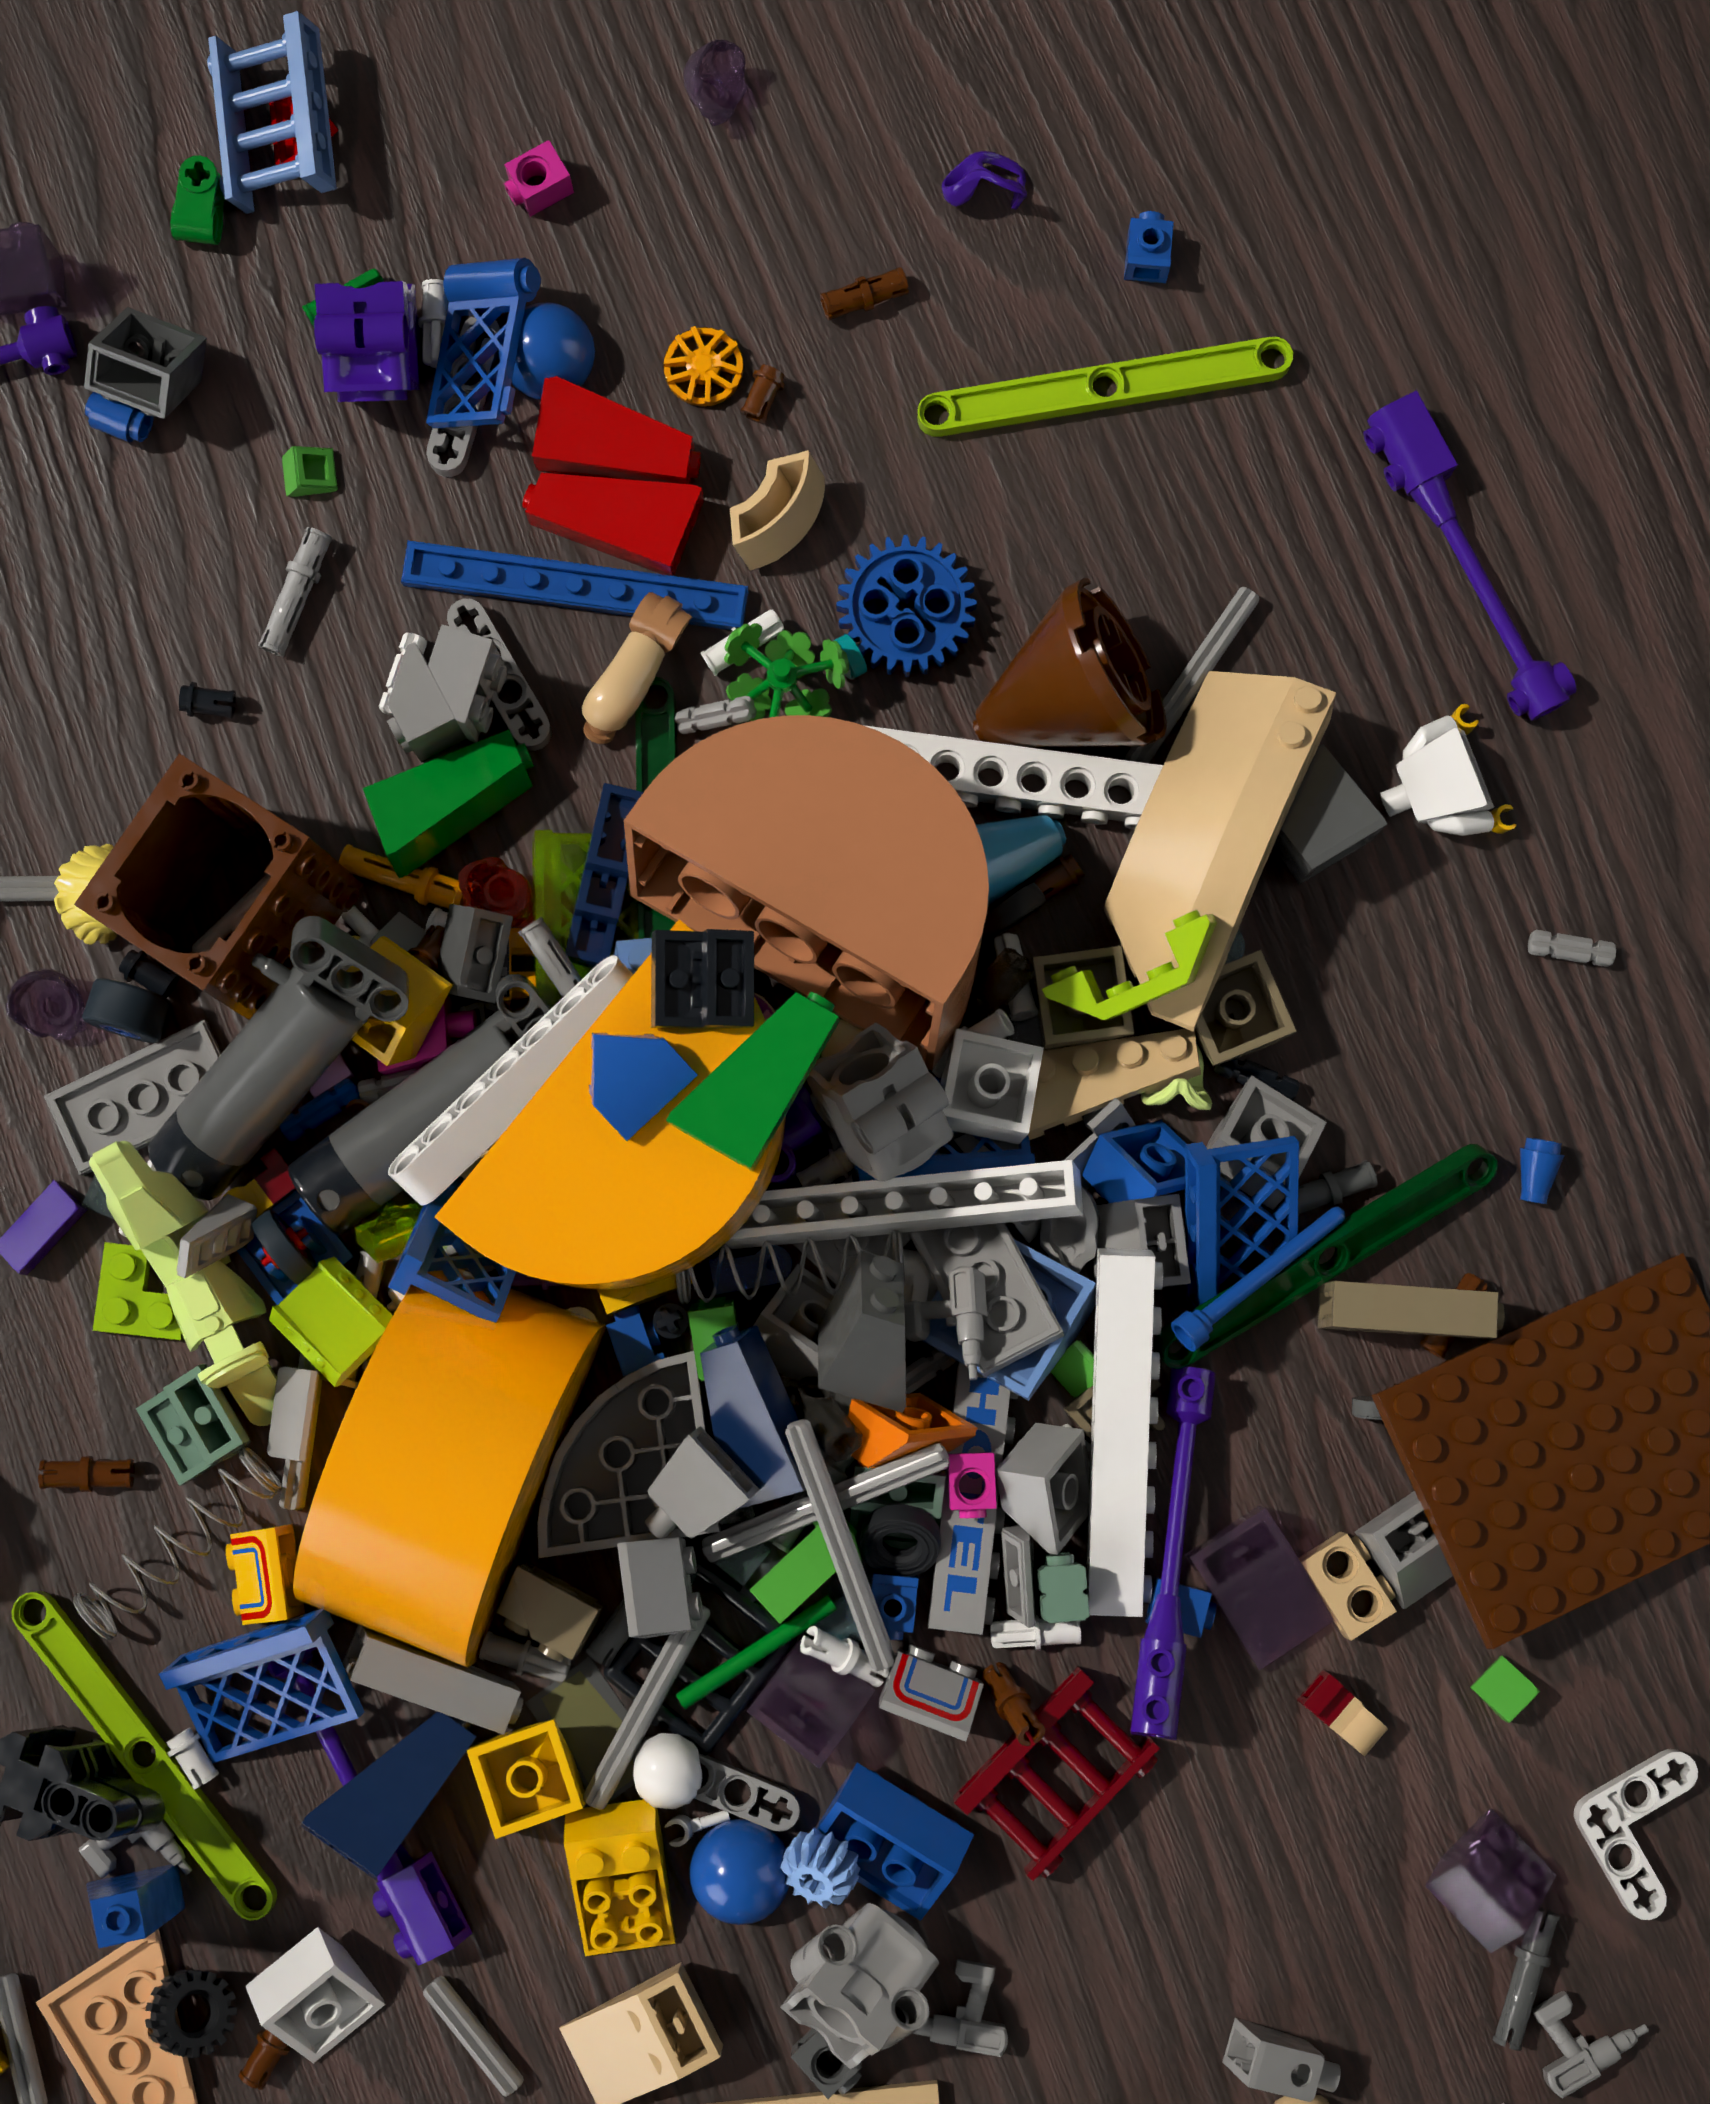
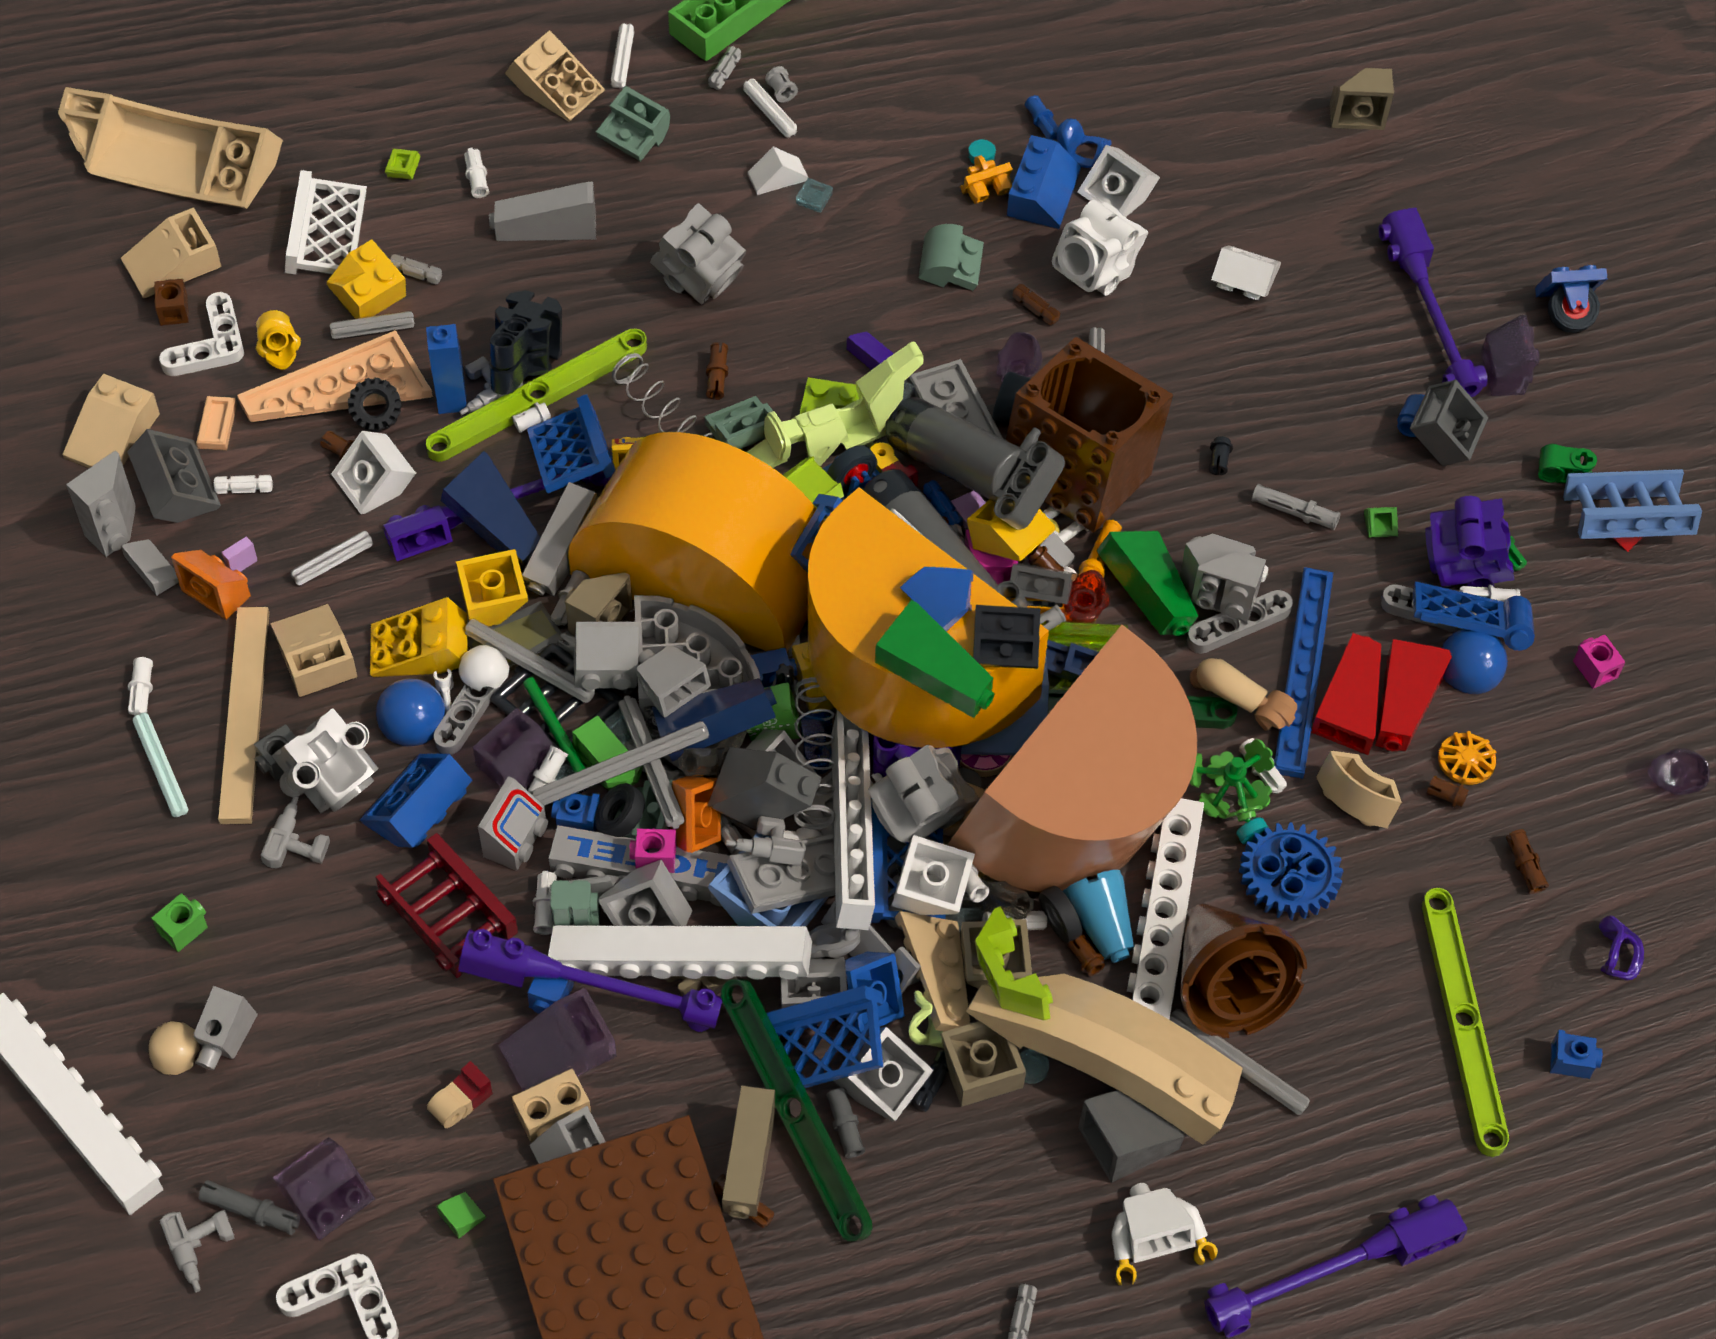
camera: 90 degrees right, 25 degrees down
light grey slope [177,1194,257,1278] -> none
light grey axle [675,696,756,734] -> none
light blue gear [780,1827,860,1909] -> none
reddish brown pin [981,1662,1046,1746] -> none
blue piece [1171,1207,1345,1351] -> none
blue cone [1520,1137,1565,1204] -> none

